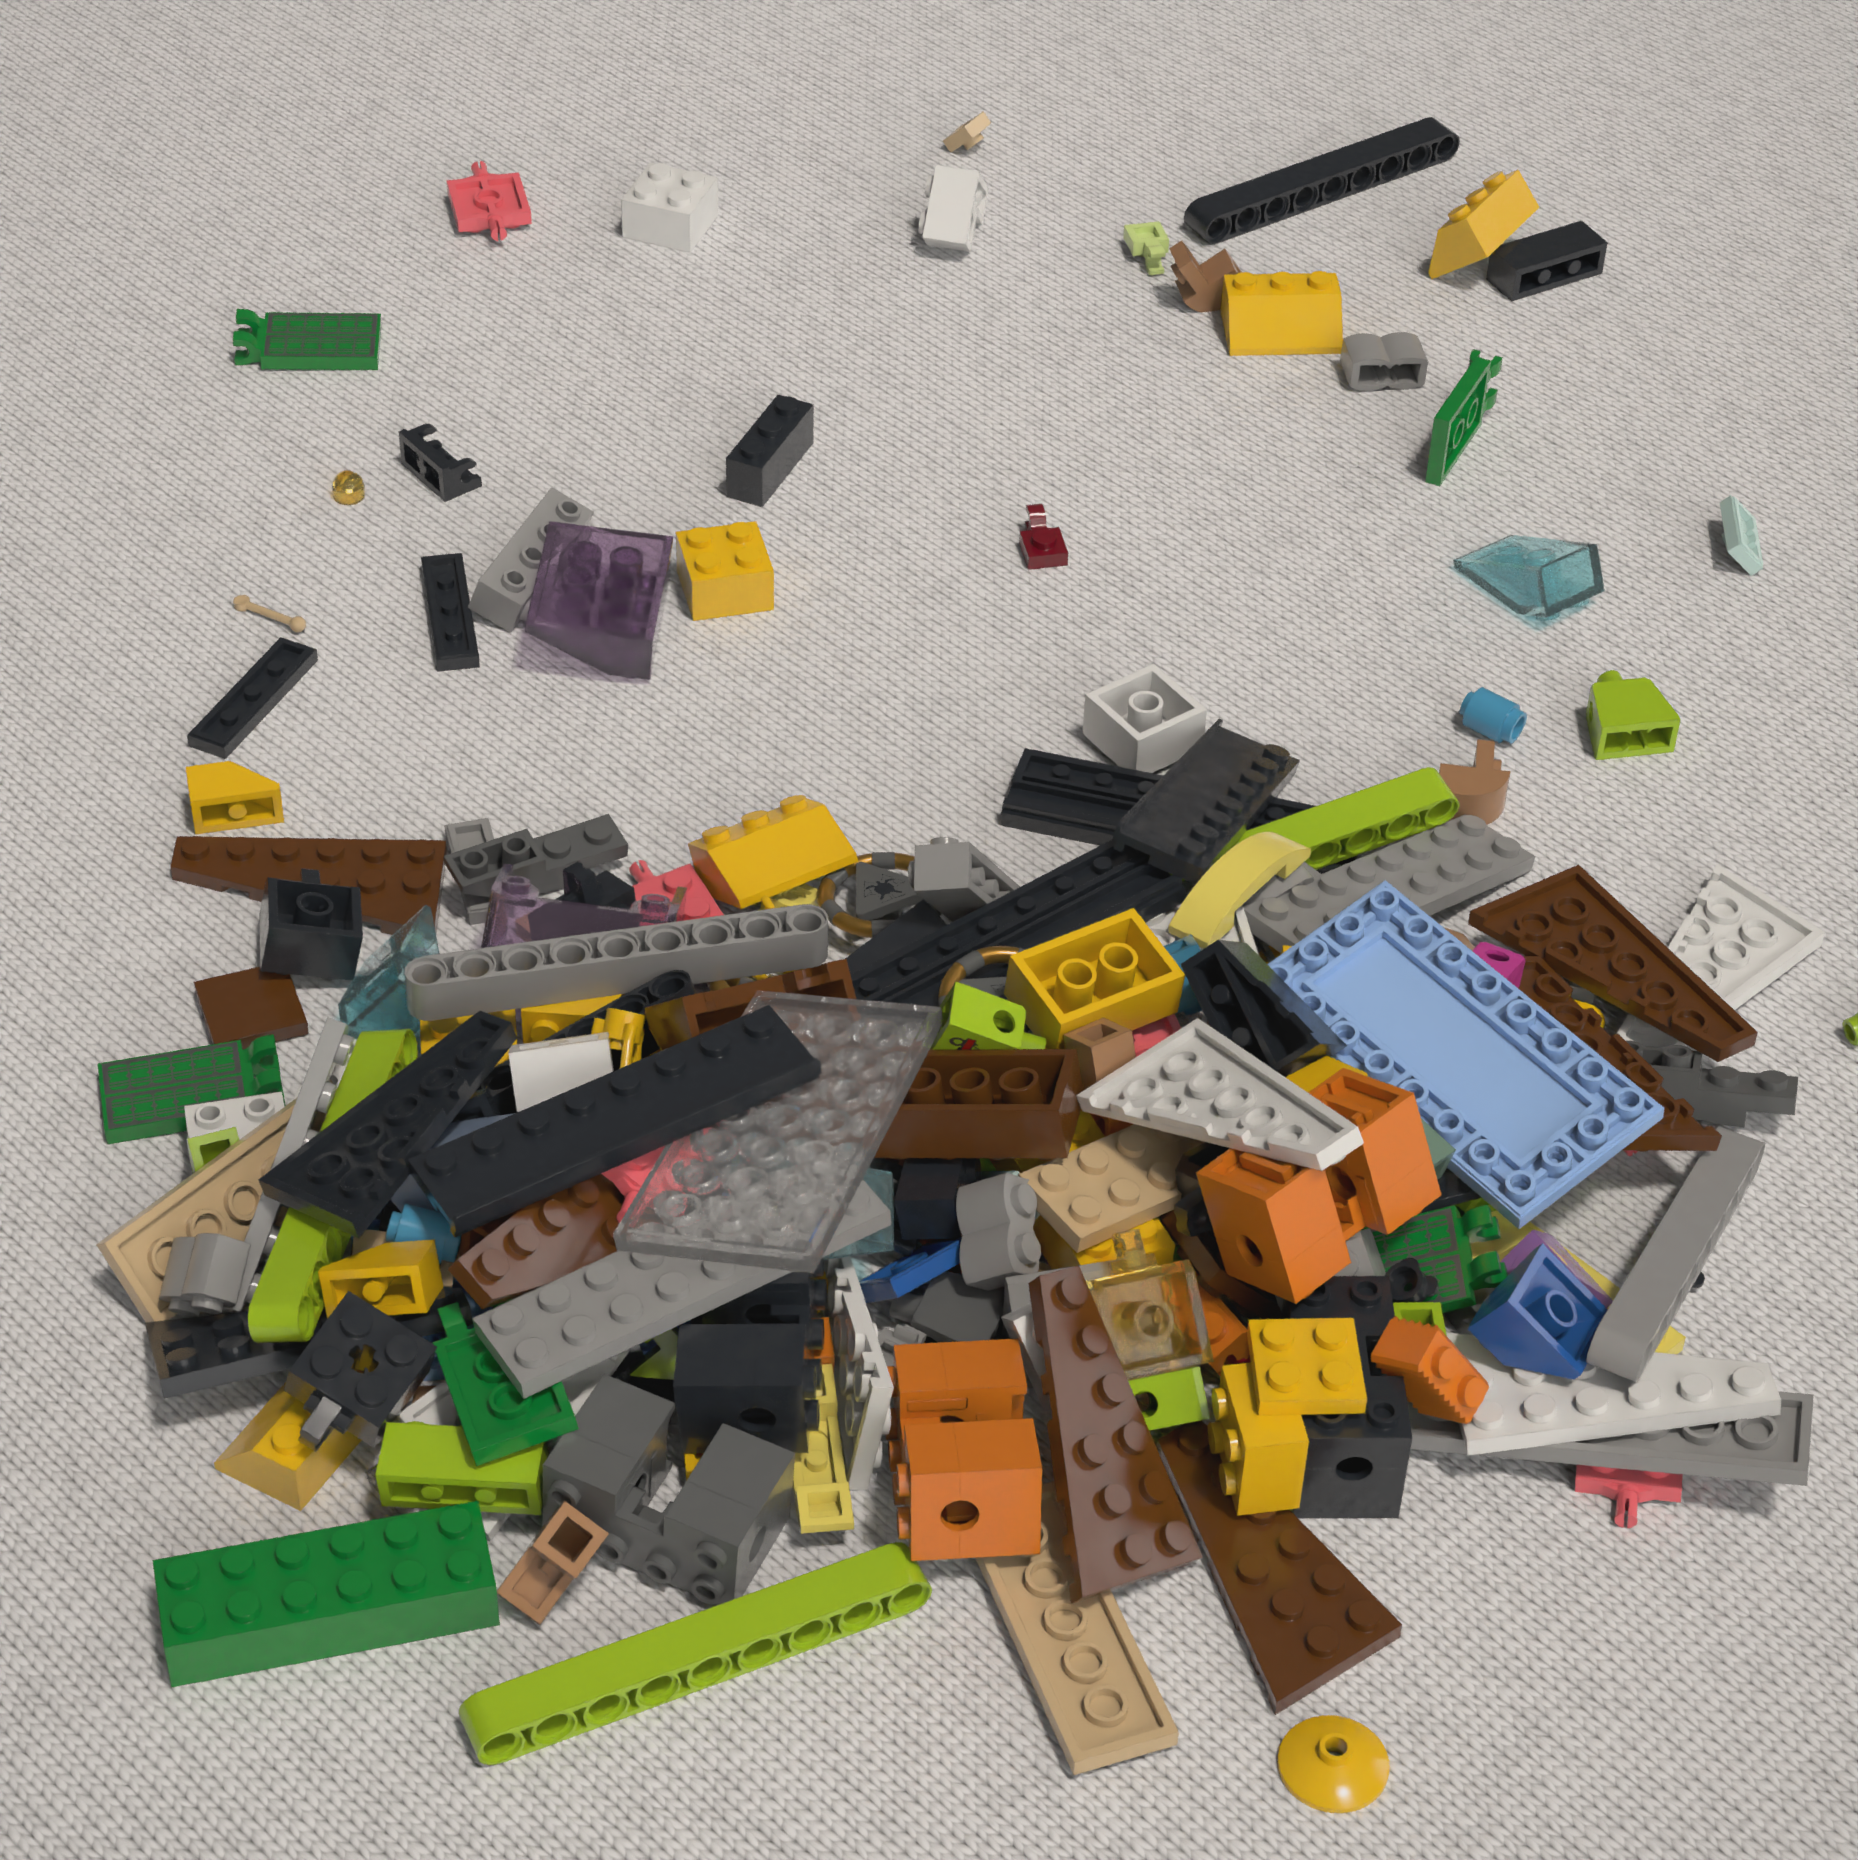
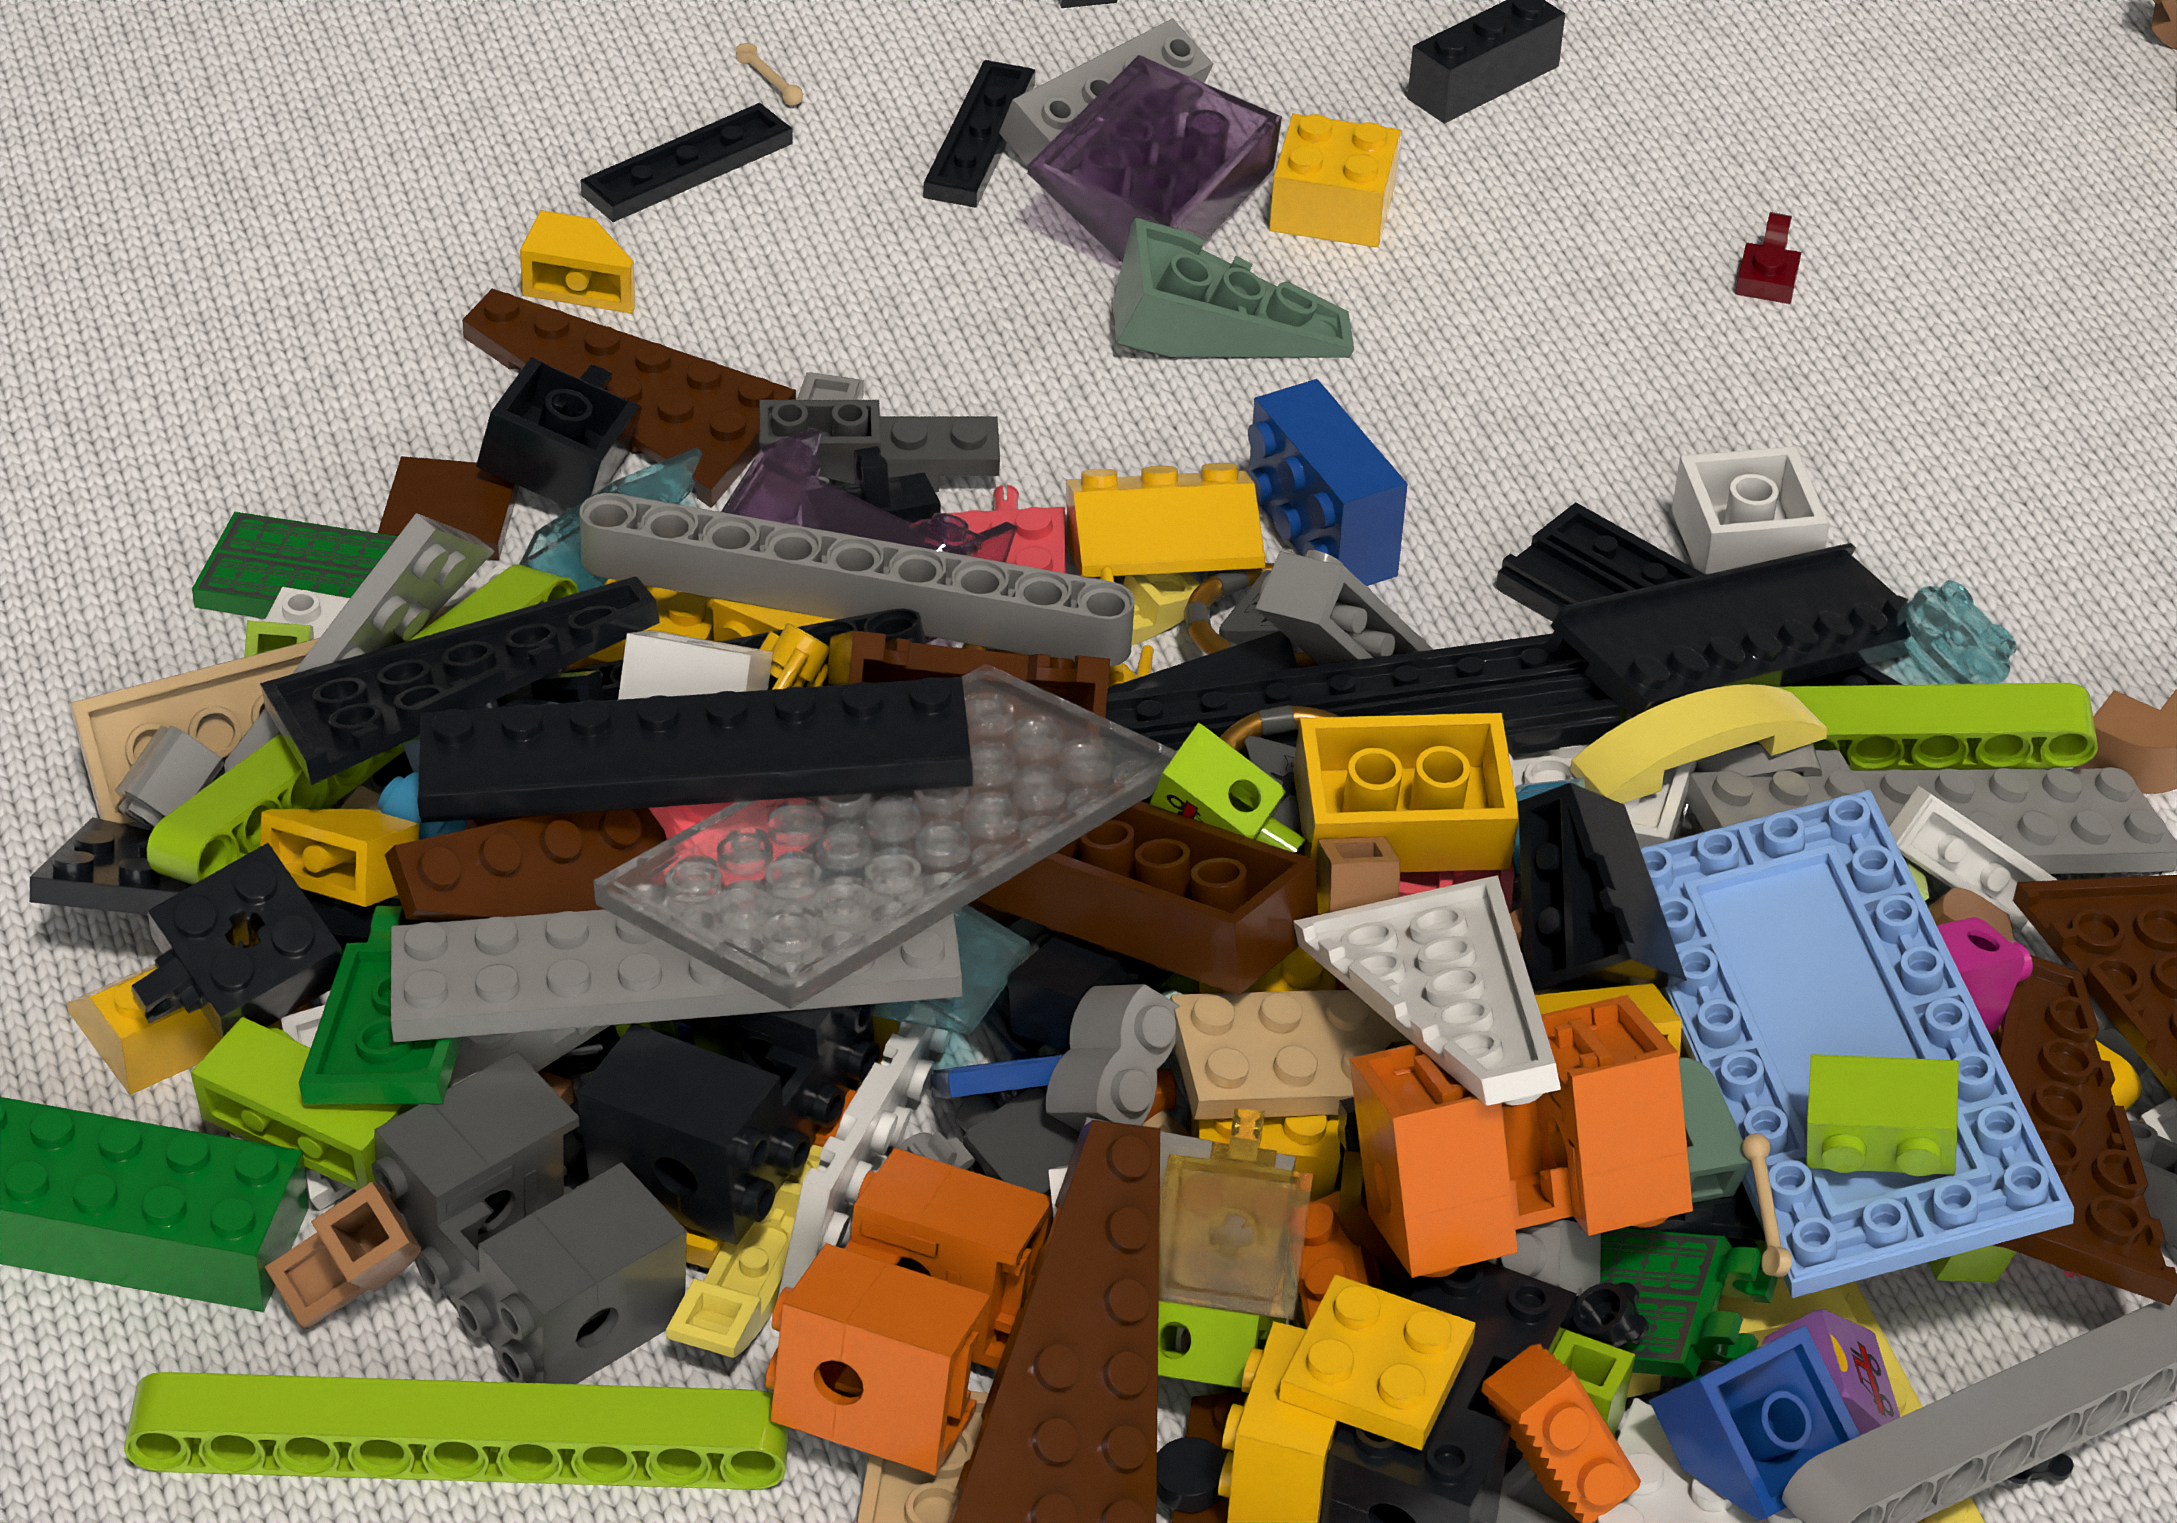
camera: 25 degrees right, 0 degrees up
none -> sand green wedge [1113,218,1354,358]
none -> black tile [1157,1437,1226,1512]
none -> blue brick [1247,379,1408,586]
none -> tan hinge [1742,1133,1792,1277]
none -> lime brick [1807,1054,1959,1176]
none -> white tile [1889,785,2057,933]
none -> clear light blue plate [1897,580,2017,684]

